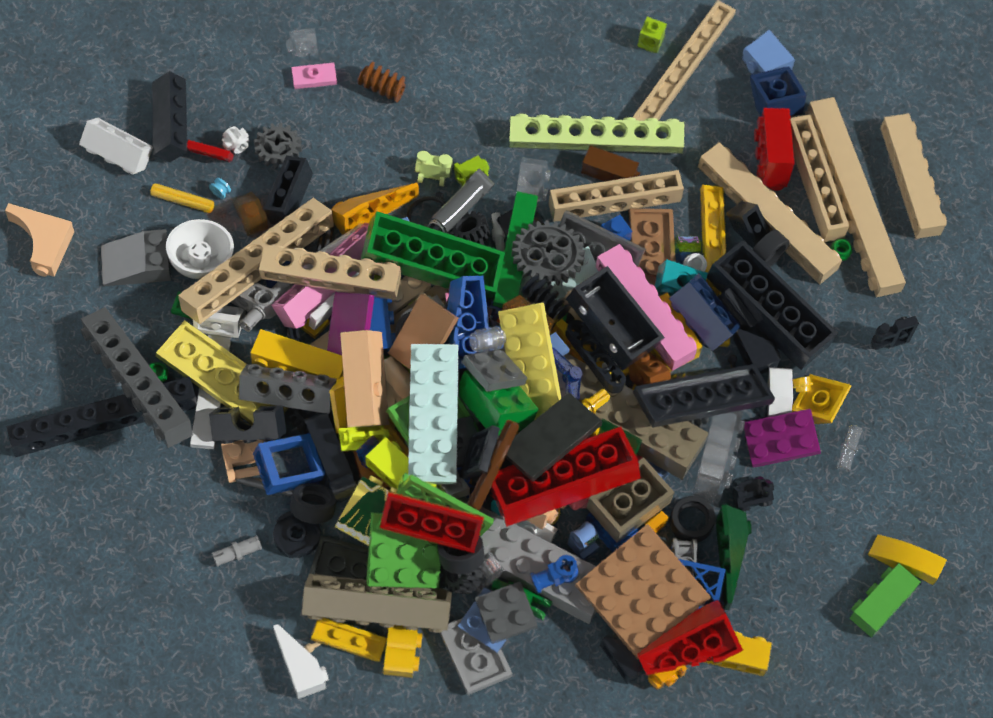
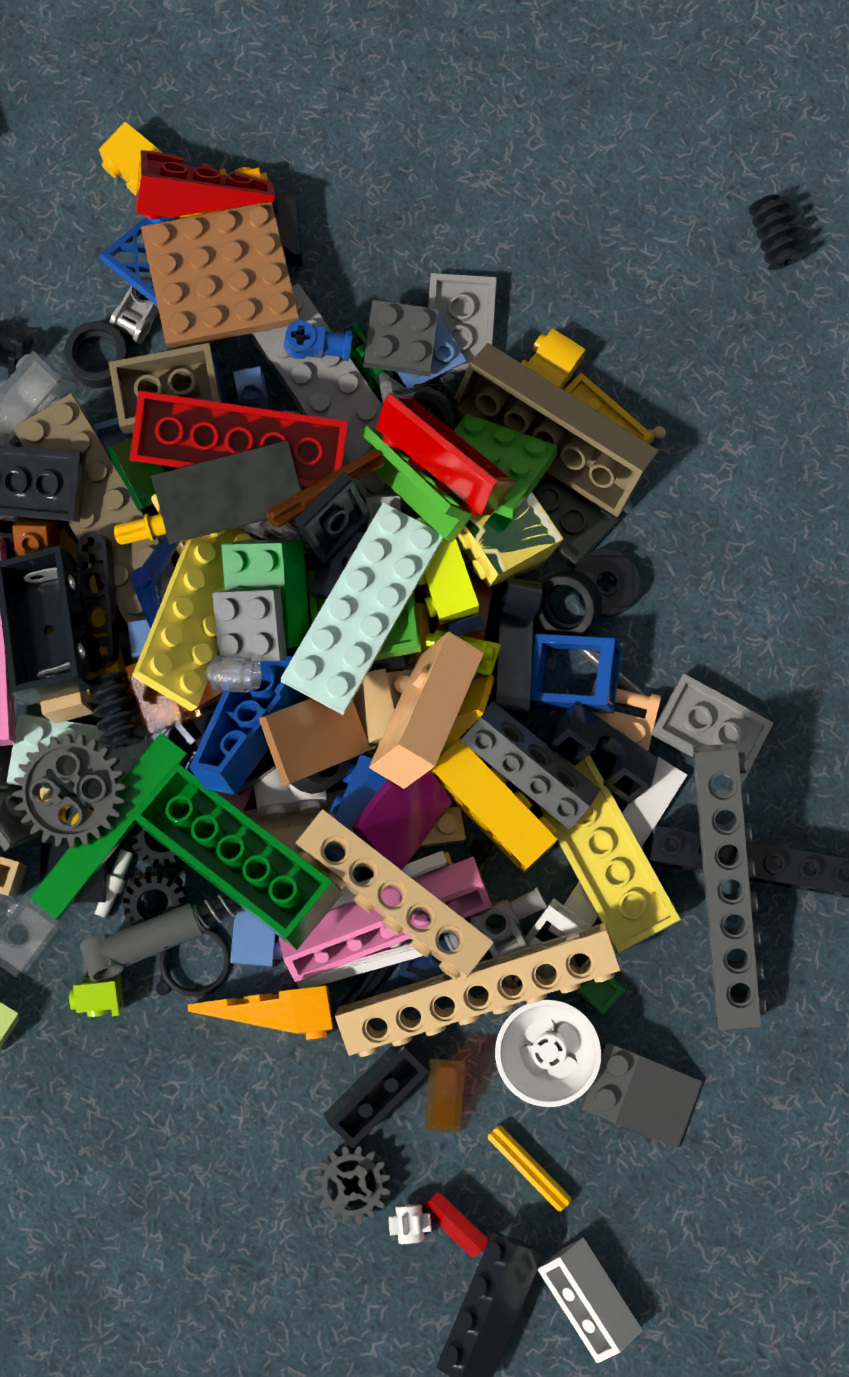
camera: 145 degrees left, 15 degrees up
light nougat arch [5,203,74,277] -> none
green plate [149,362,169,383] -> none
medium azure bush [209,178,231,199] -> none
light grey pin [212,535,262,567] -> none
white slope [273,624,329,699] -> none
clear brick [286,28,318,57] -> none
bright pink plate [292,63,337,89] -> none
dark orange piece [358,61,405,103] -> none
yellowish green piece [415,151,453,187] -> none
dark green wedge [715,505,752,610] -> none
none -> light grey plate [651,673,773,783]

